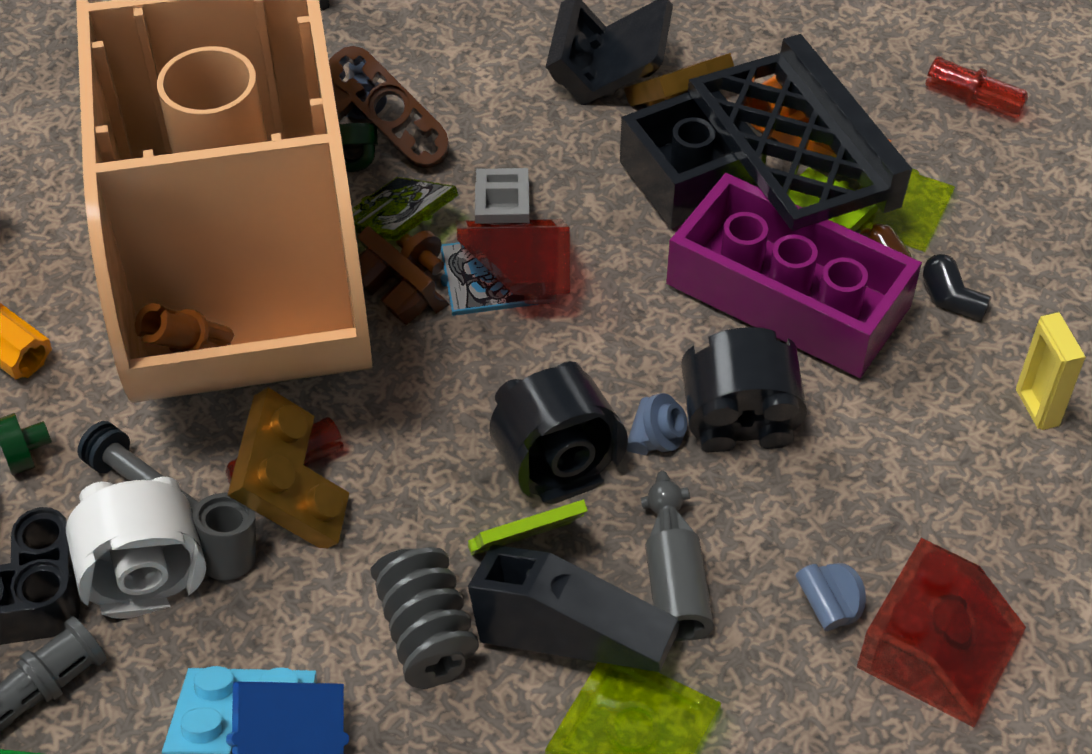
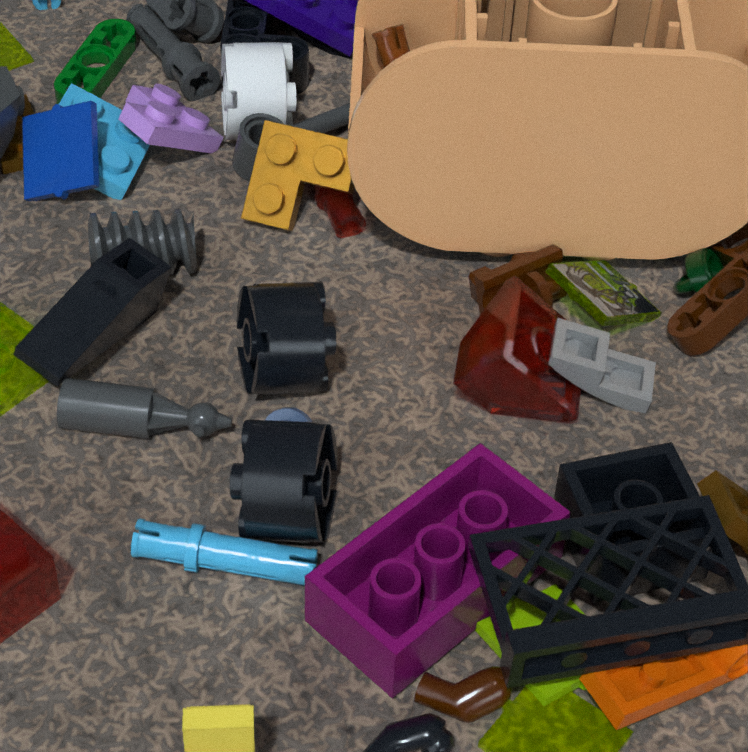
camera: 100 degrees right, 5 degrees down
lime piece [467,499,588,555] -> none
sand blue plate [795,563,866,631] -> none
none -> lavender plate [118,84,224,153]
none -> medium azure pin [131,518,318,586]

